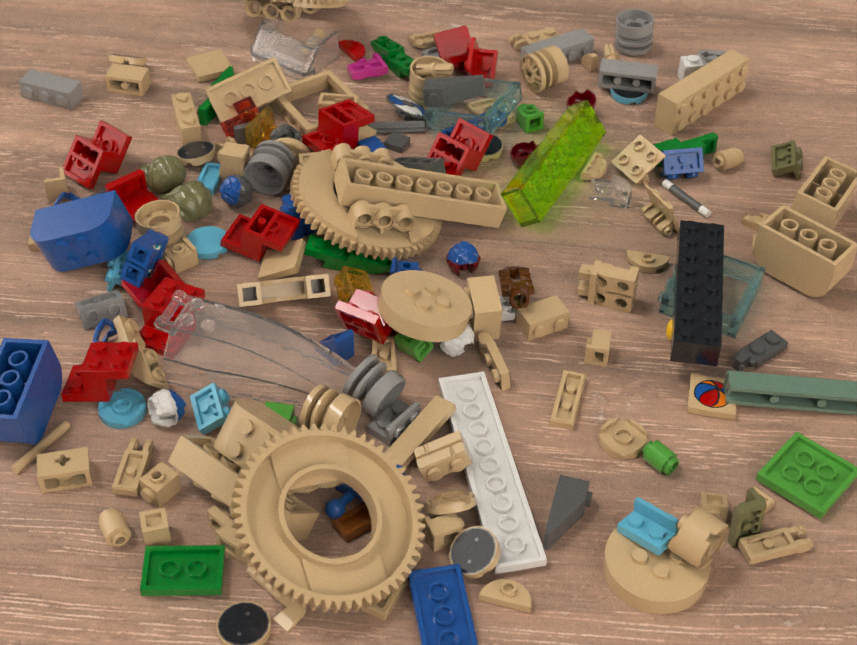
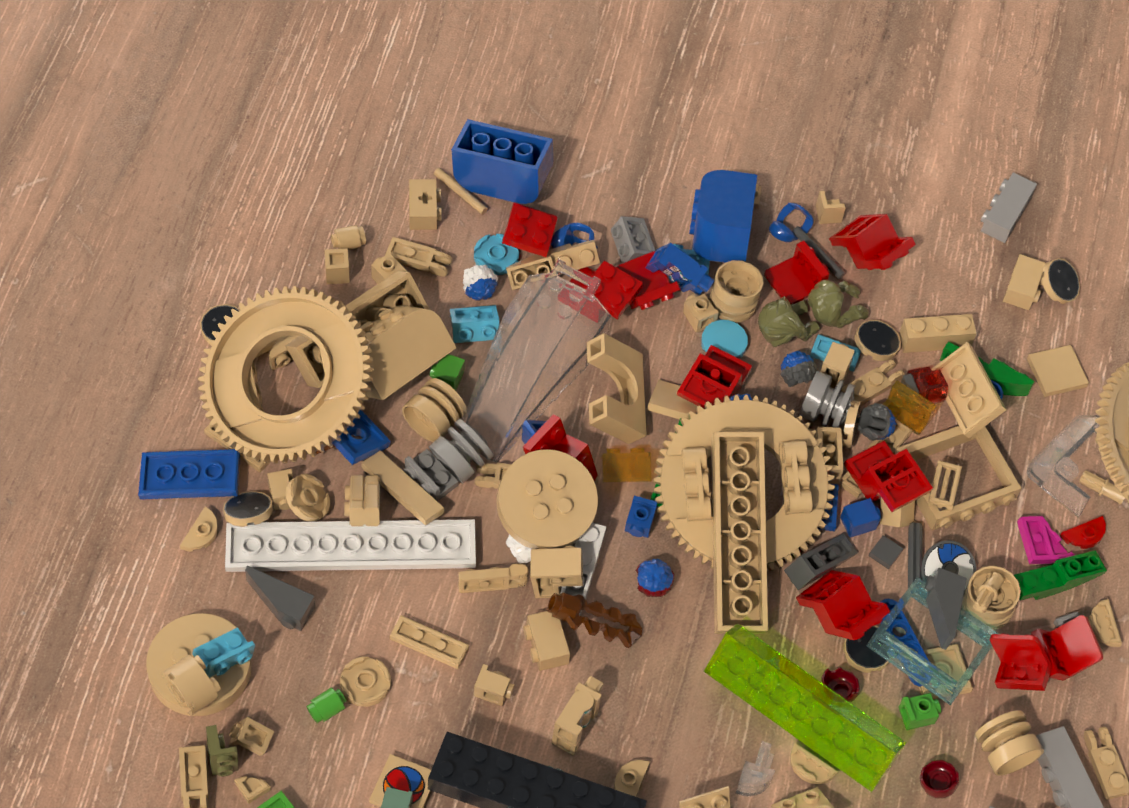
camera: 95 degrees right, 15 degrees up
green plate [140,545,226,596] -> none

